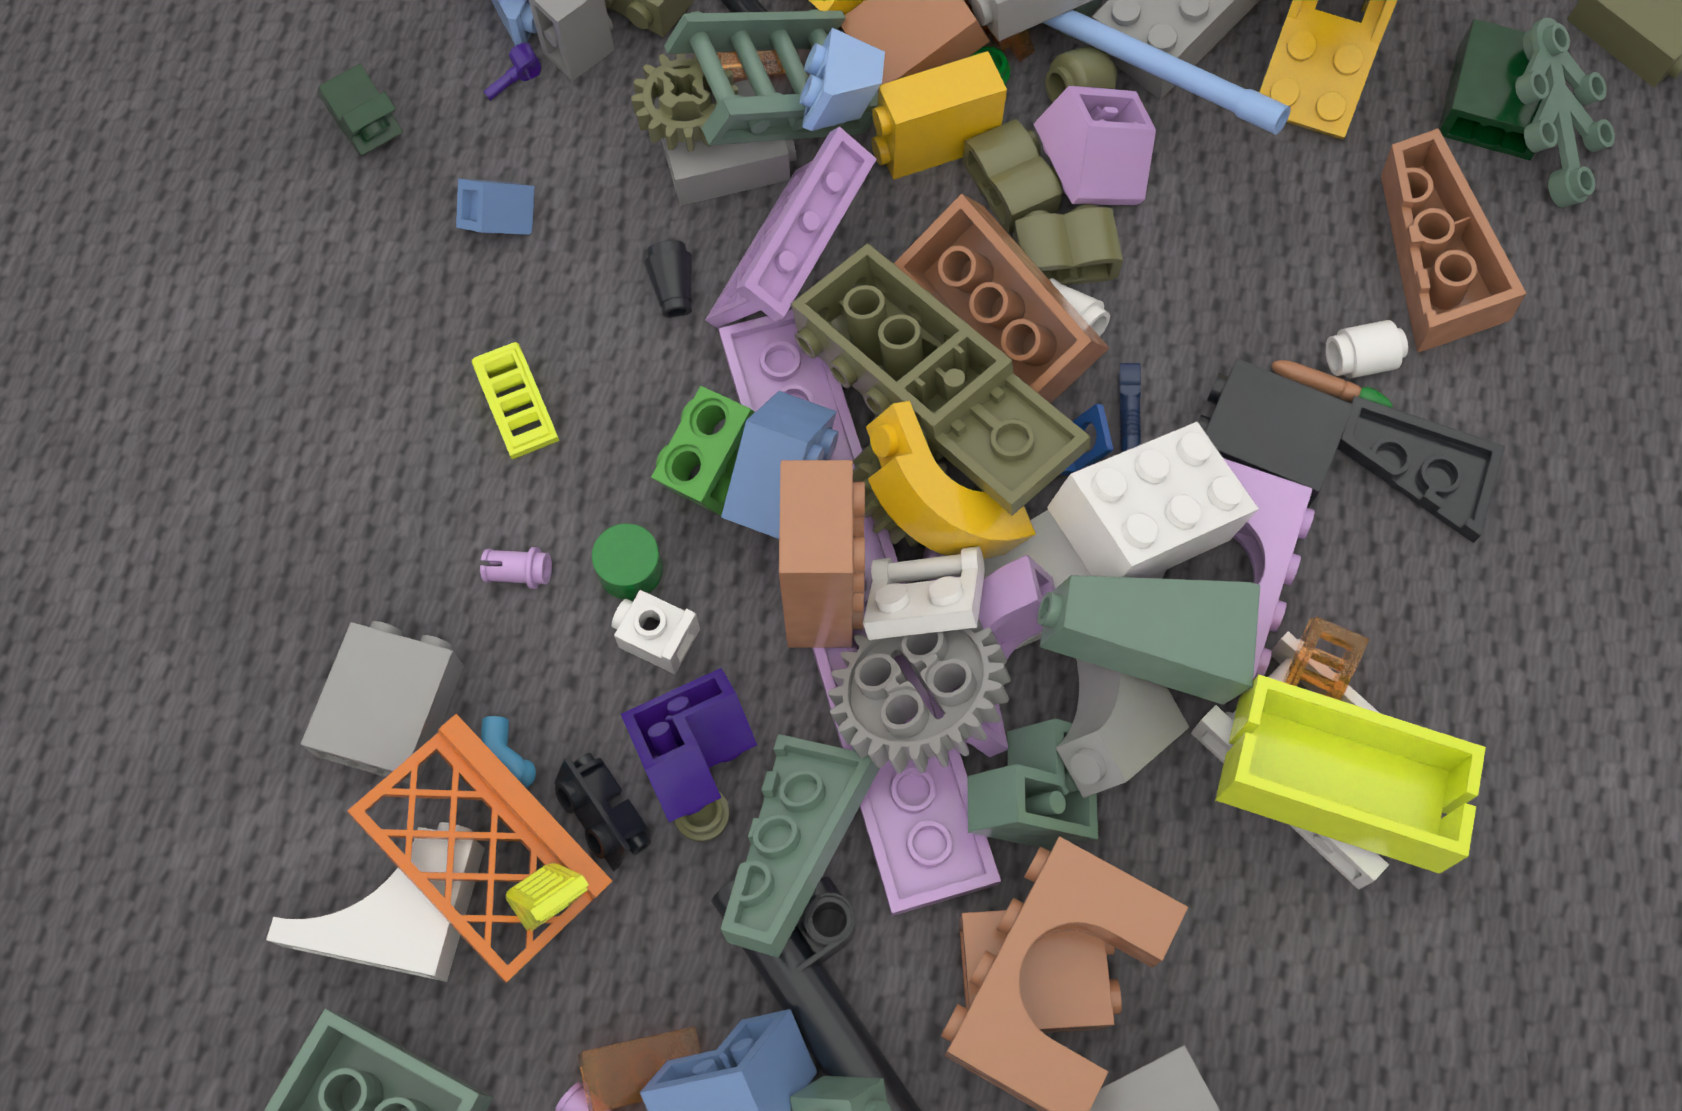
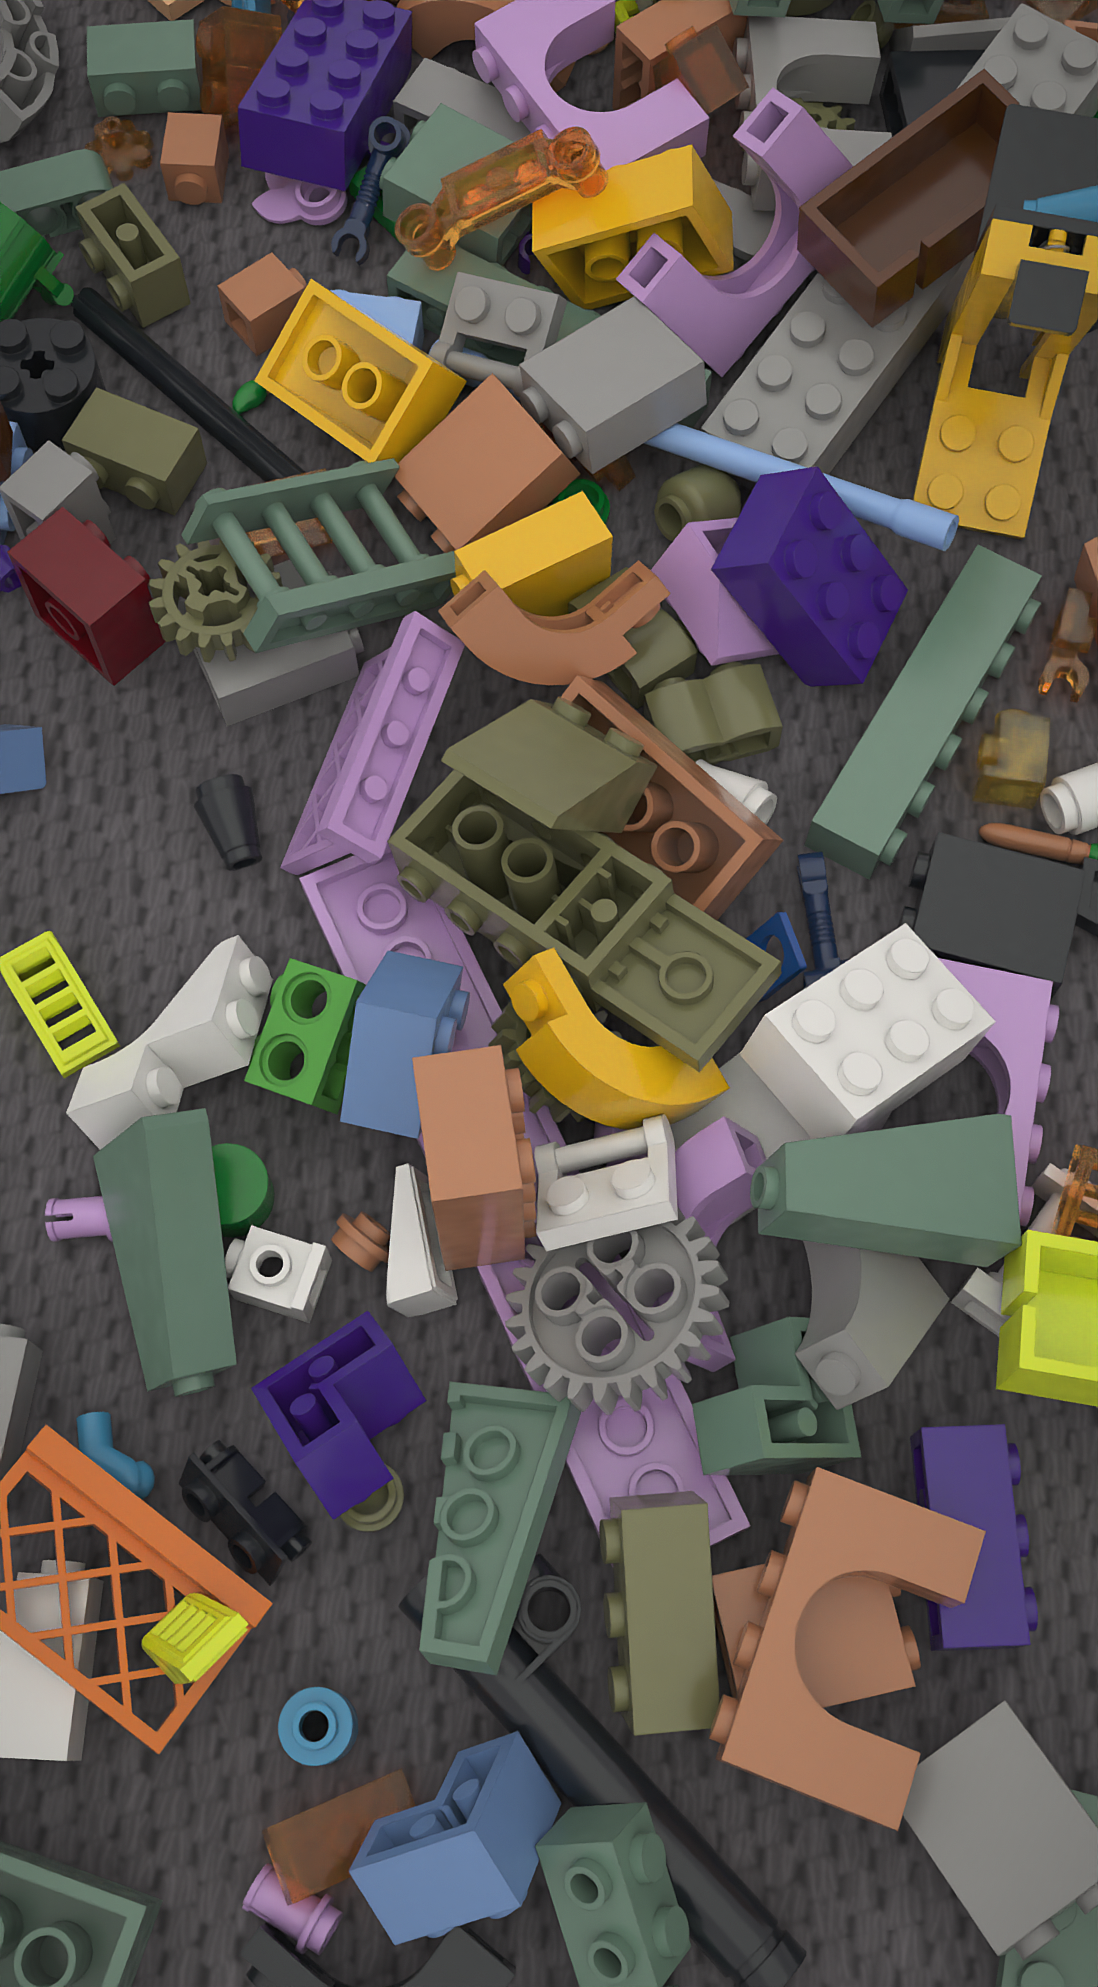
camera: 10 degrees left, 0 degrees up
light blue slope [800,28,885,131] -> none
none -> dark red brick [7,507,166,686]
none -> white arch [66,935,273,1150]
none -> sand green slope [93,1108,237,1397]
none -> dark azure brick [278,1687,359,1766]
none -> nougat plate [331,1211,391,1272]
none -> white slope [386,1163,458,1317]
none -> nougat arch [438,560,671,685]
none -> olive slope [441,696,658,833]
none -> olive brick [599,1491,720,1736]
none -> dark purple brick [711,466,908,687]
none -> sand green brick [804,545,1042,880]
none -> dark purple brick [910,1424,1038,1651]
none -> clear yellow brick [972,709,1050,809]
none -> clear orange plate [1038,587,1097,703]

